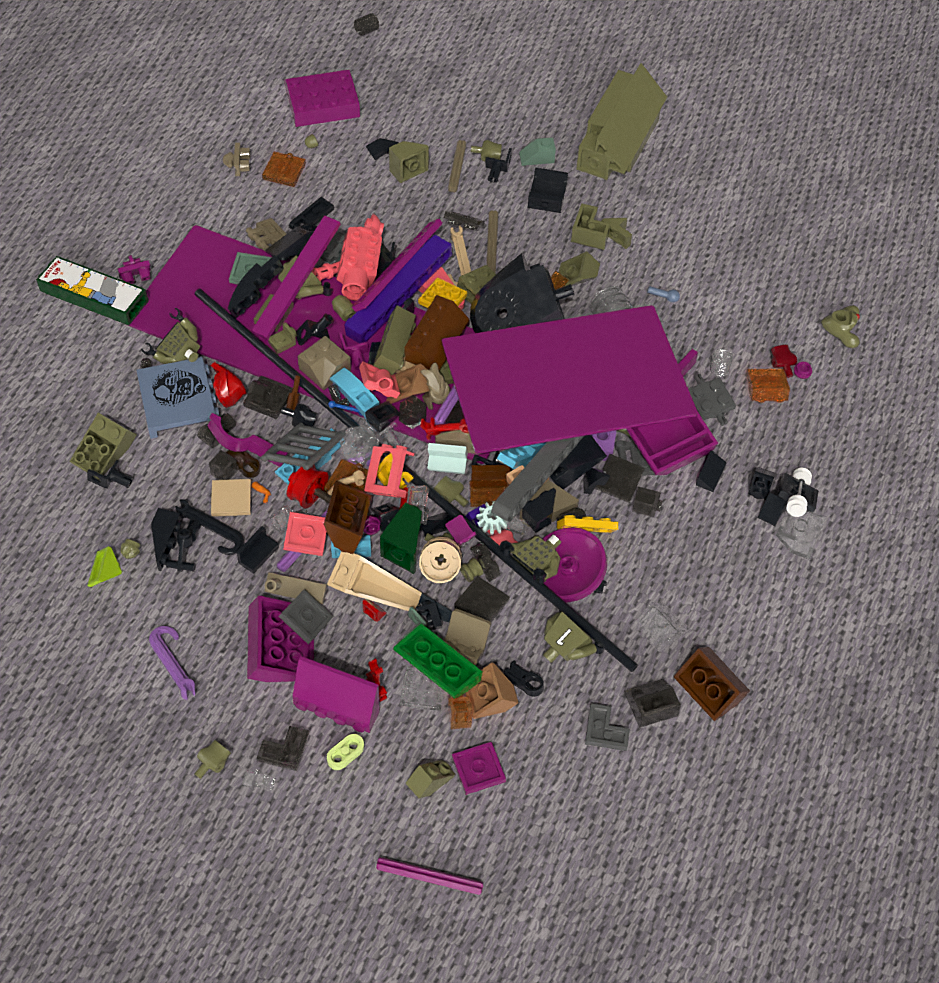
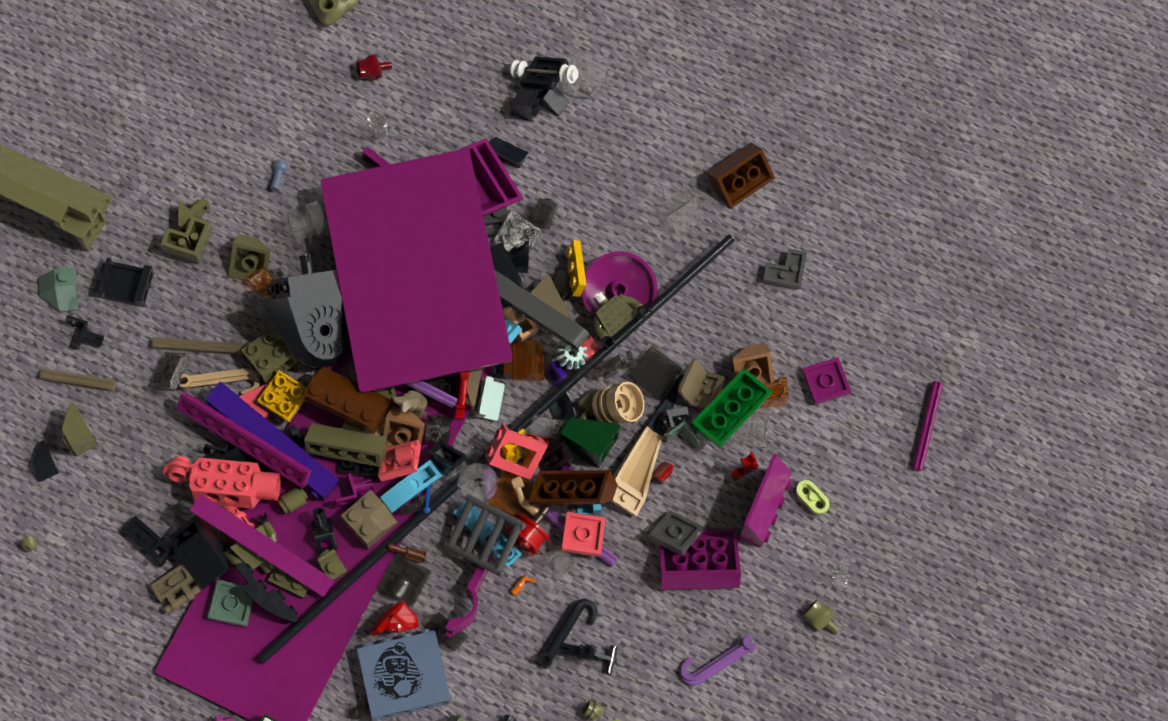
camera: 90 degrees left, 15 degrees up
olive torso [141,308,200,364] -> none
black slope [151,508,184,571] -> none
clear smoke brick [209,450,238,480] -> none
tan tile [211,479,251,516] -> none
dark tan hips [223,143,250,176] -> none
dark brown piece [225,450,261,478] -> none
black panel [237,526,279,574] -> none
clear smoke brick [256,726,310,771] -> none
clear orange plate [262,151,306,187] -> none
dark tan piece [264,572,327,604] -> none
black piece [281,404,317,427] -> none
olive slope [406,760,456,799] -> none
olive piece [434,476,469,507] -> none
magenta bracket [445,515,476,547] -> none
olive wheel [460,558,483,583] -> none
olive piece [471,140,502,162] -> none
black piece [504,661,544,697] -> none
black slope [522,488,556,533] -> none
olive torso [543,610,605,663] -> none
clear smoke slope [624,679,681,728] -> none
dark grey plate [688,374,736,426] -> none
clear orange plate [747,369,790,403] -> none
magenta plate [794,361,812,379] -> none

